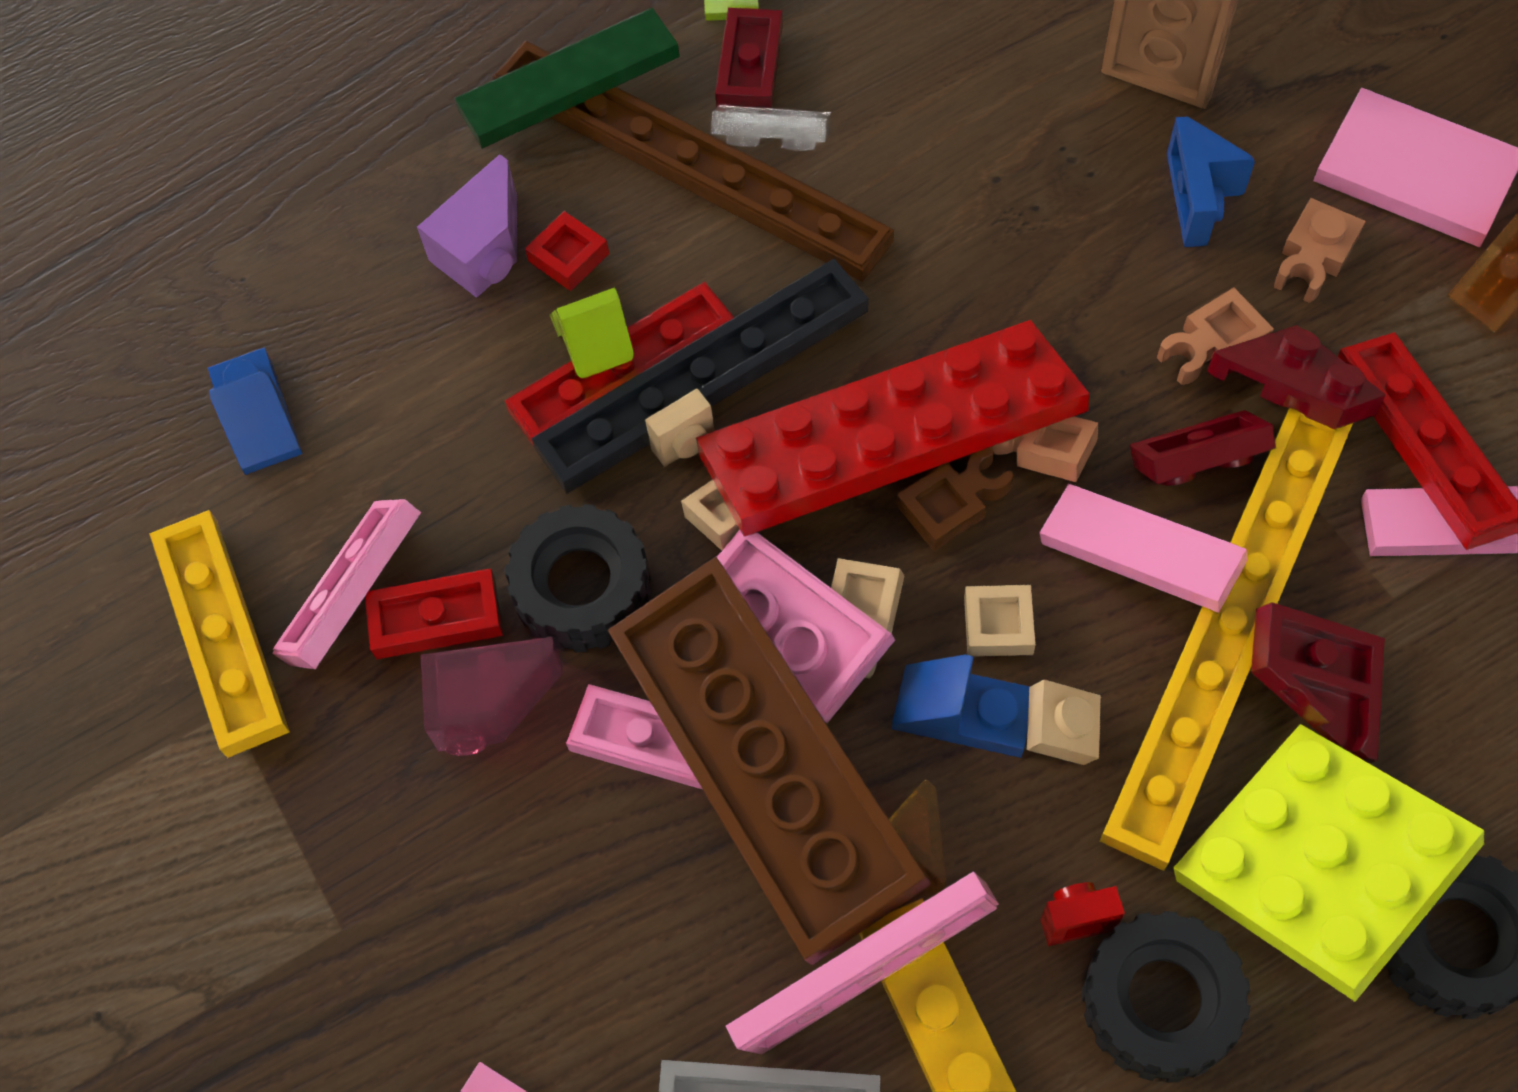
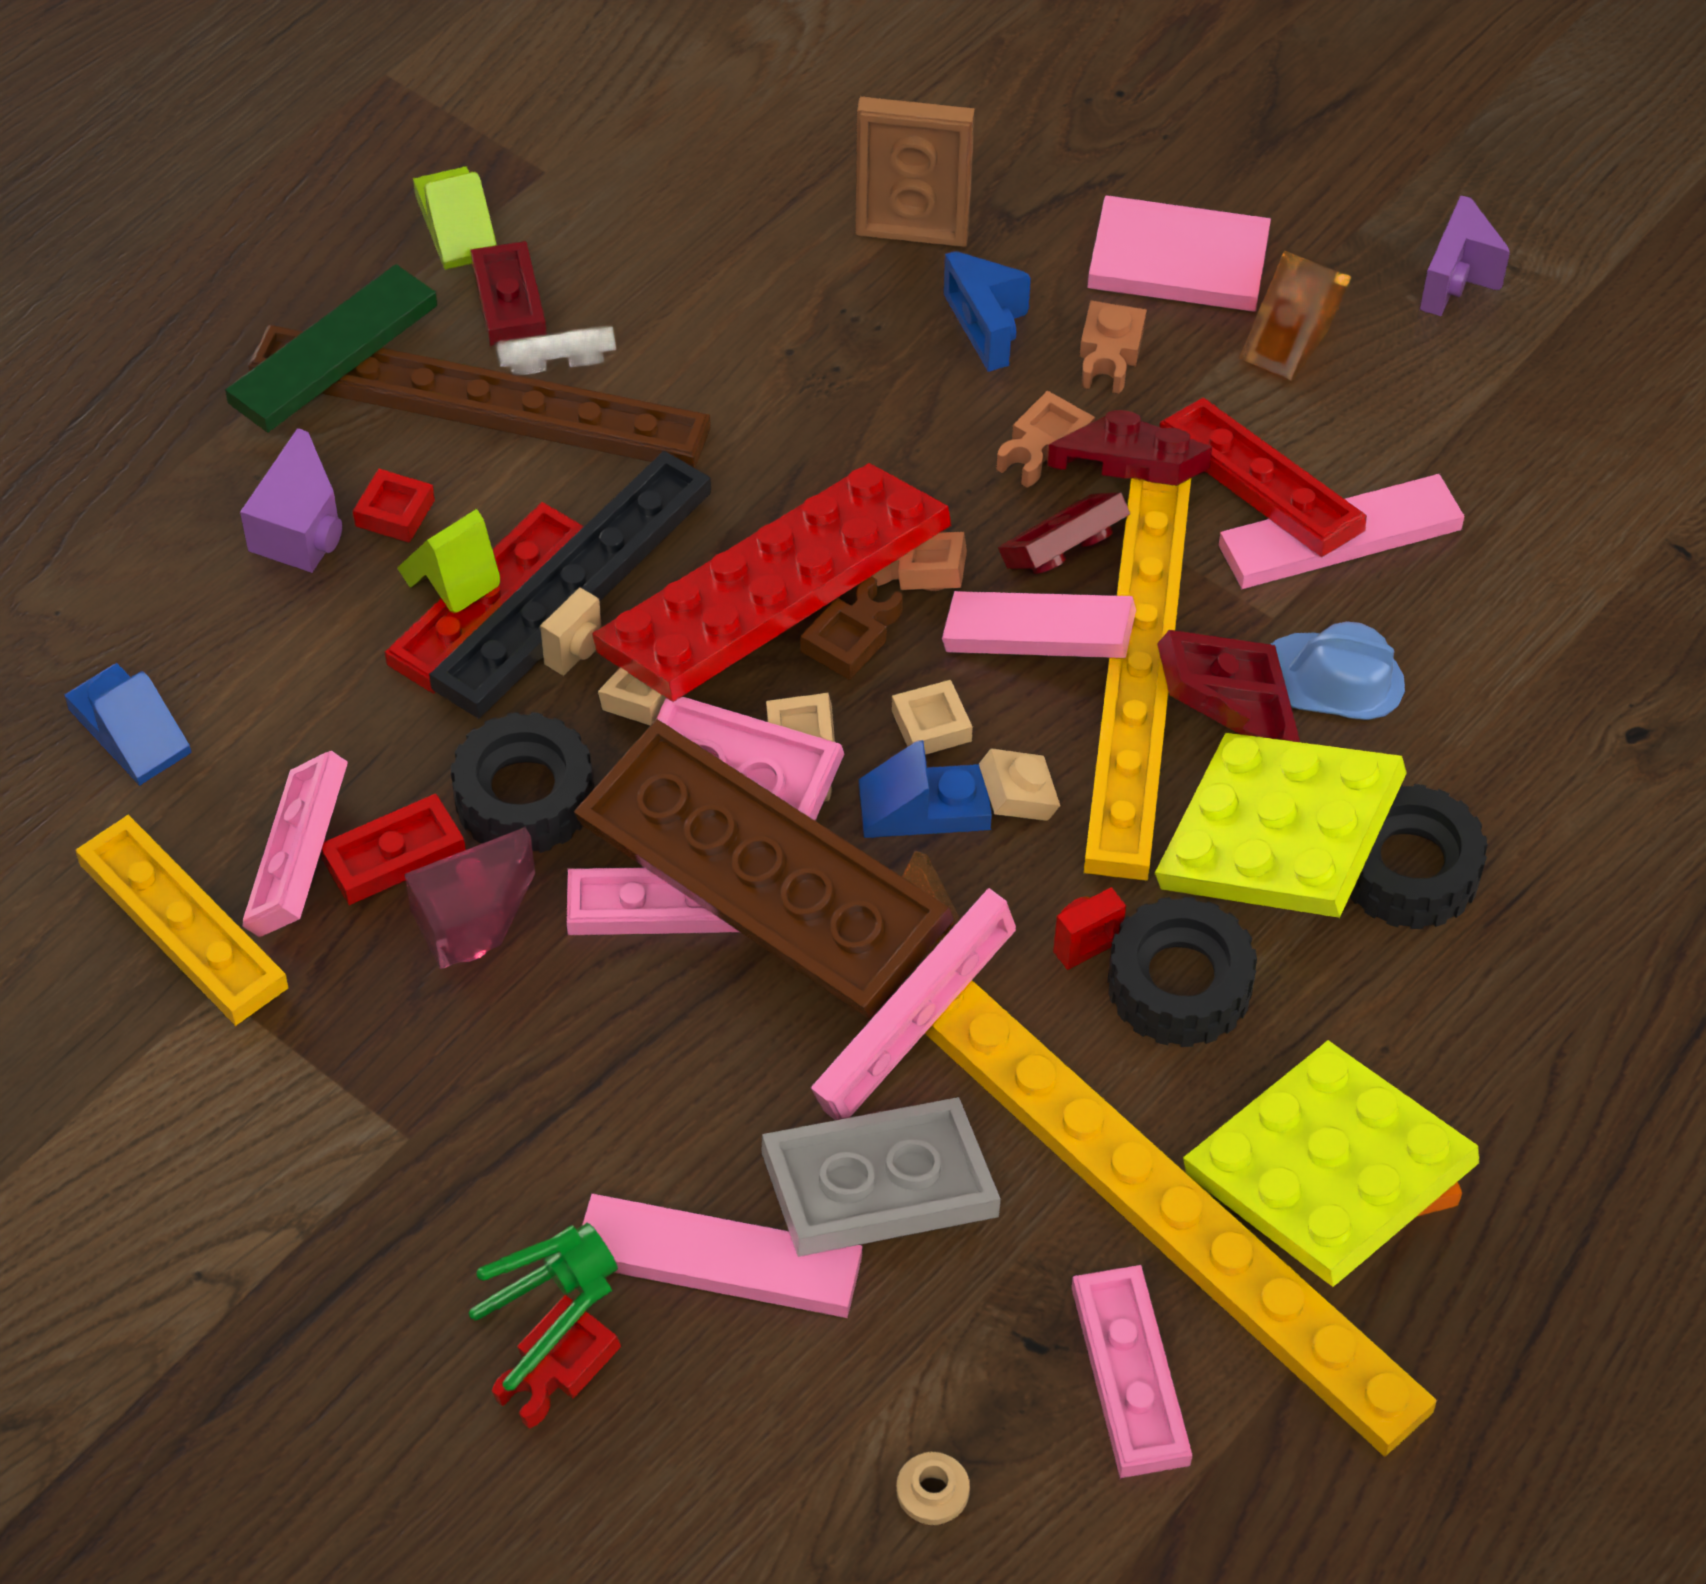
camera: 25 degrees left, 10 degrees down
none -> medium blue piece [1271,621,1405,720]

